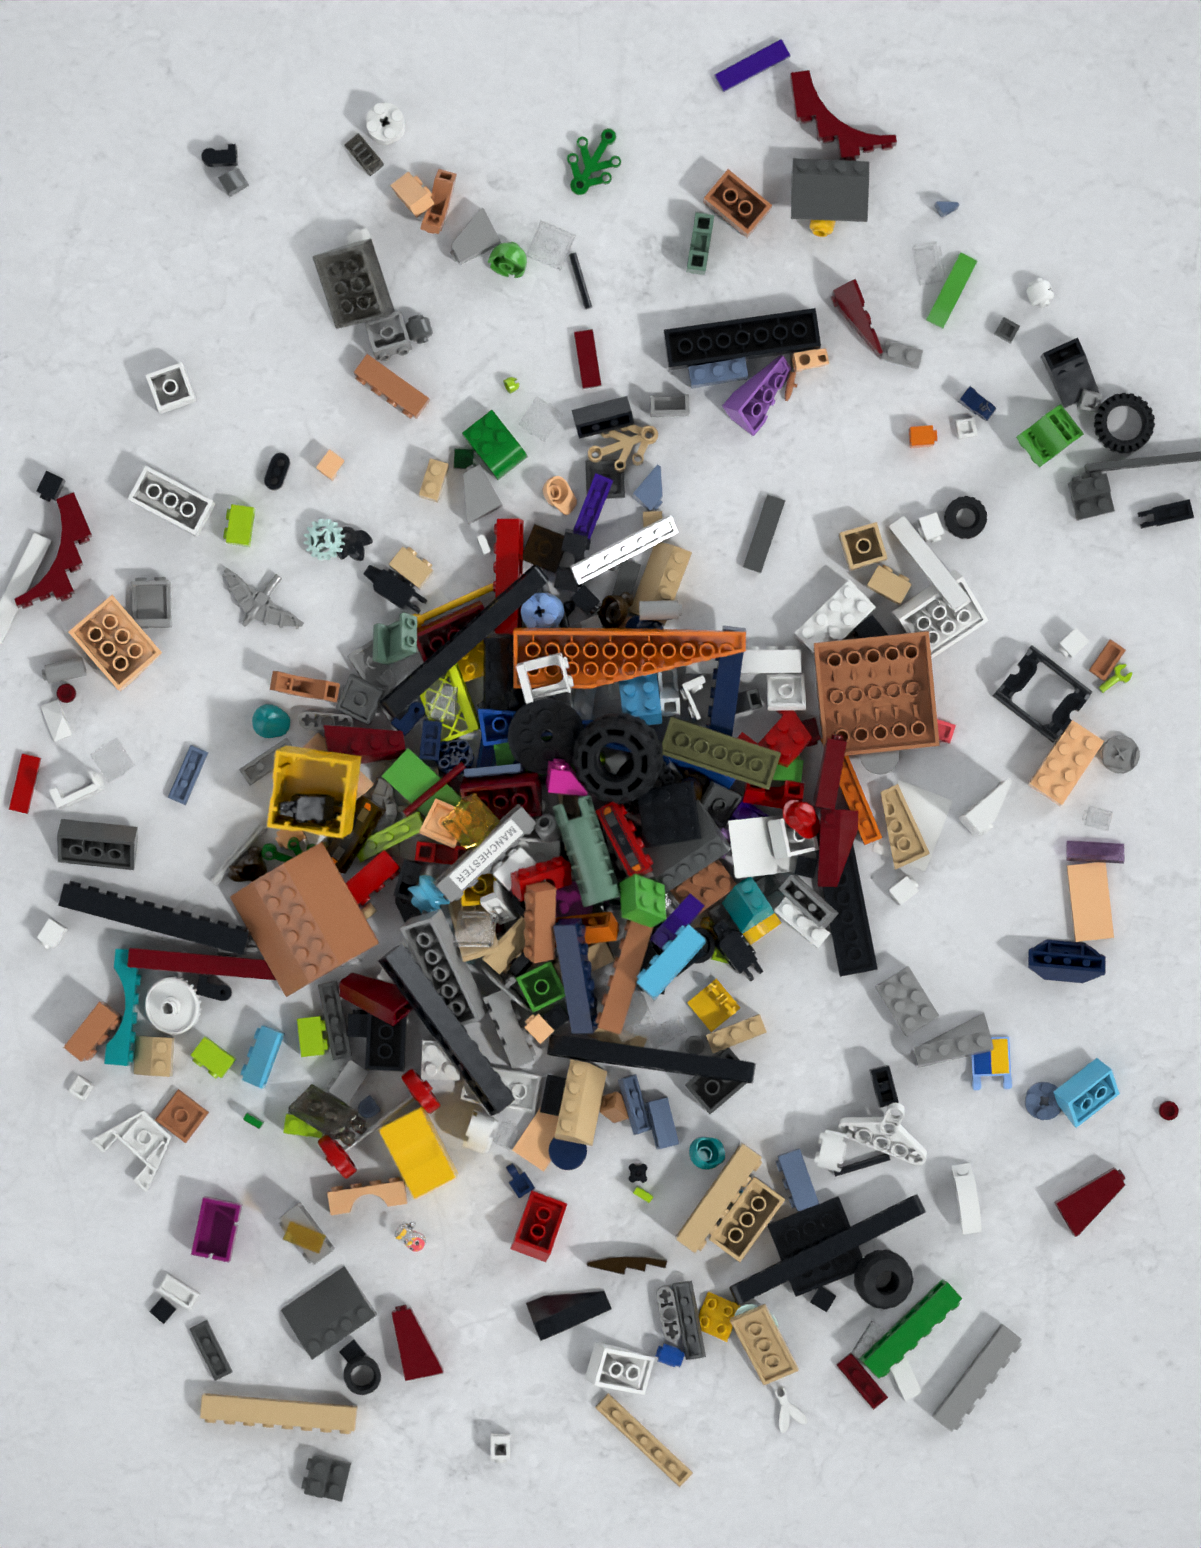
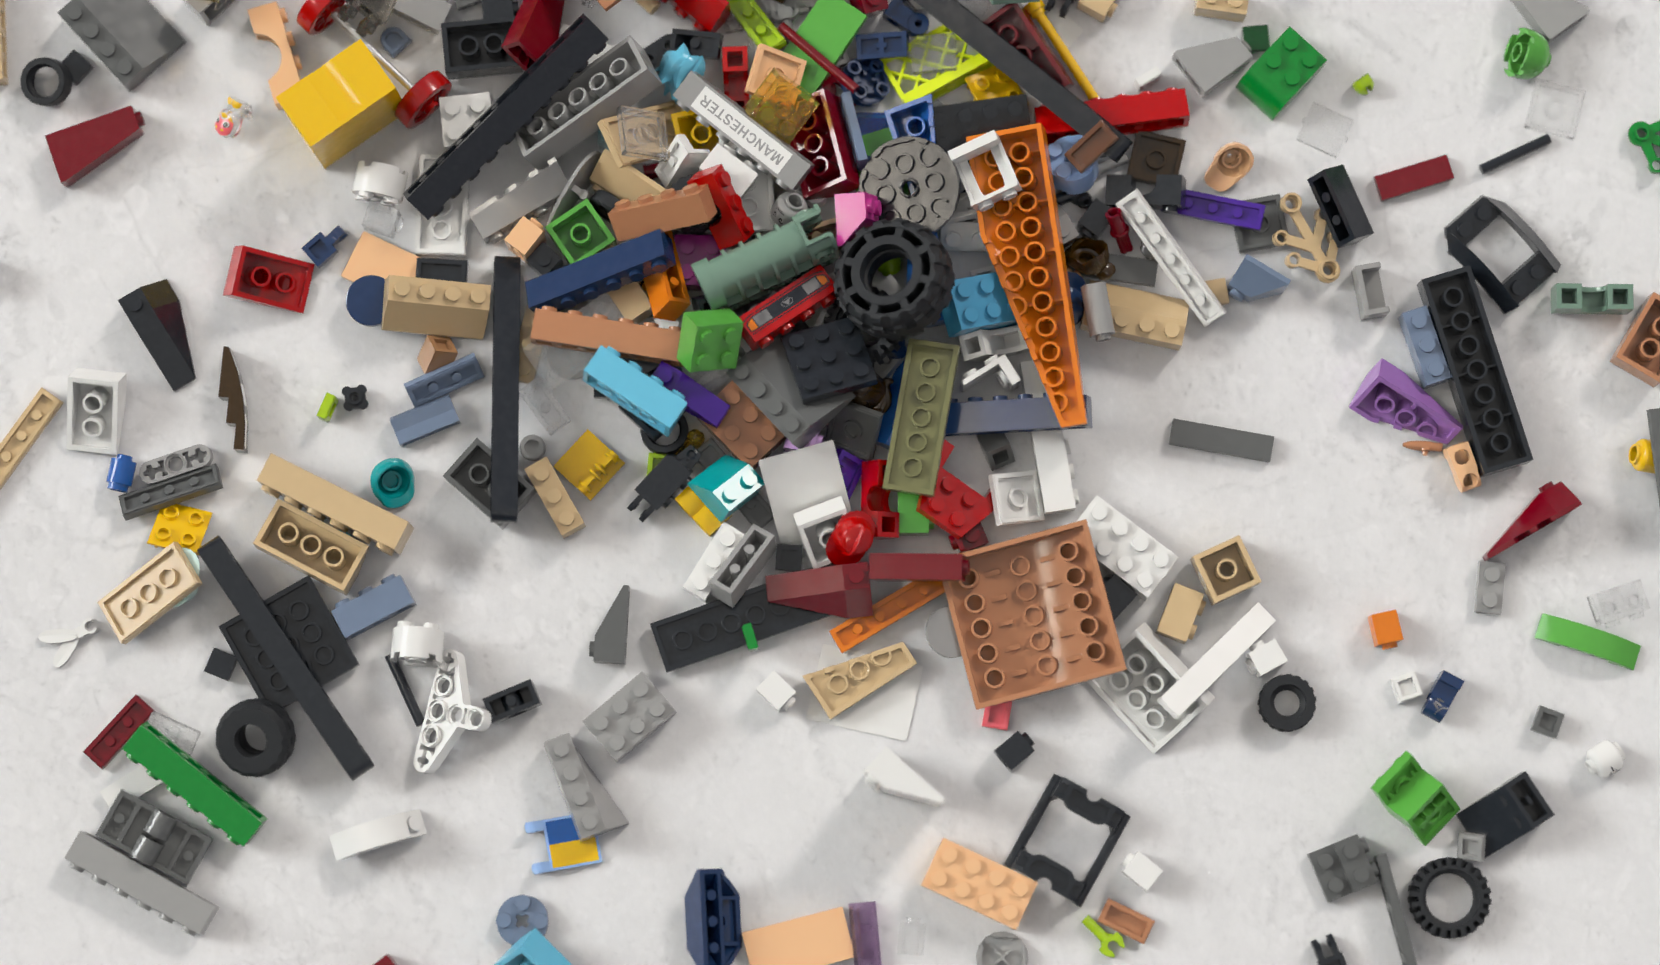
camera: 85 degrees right, 5 degrees down
none -> dark grey plate [96,789,213,885]
none -> dark grey slope [589,585,630,665]
none -> green tile [742,623,759,652]
none -> black brick [994,731,1035,771]
none -> reddish brown tile [1064,119,1120,174]
none -> dark red axle [1105,207,1133,254]
none -> black wedge [1444,195,1561,314]

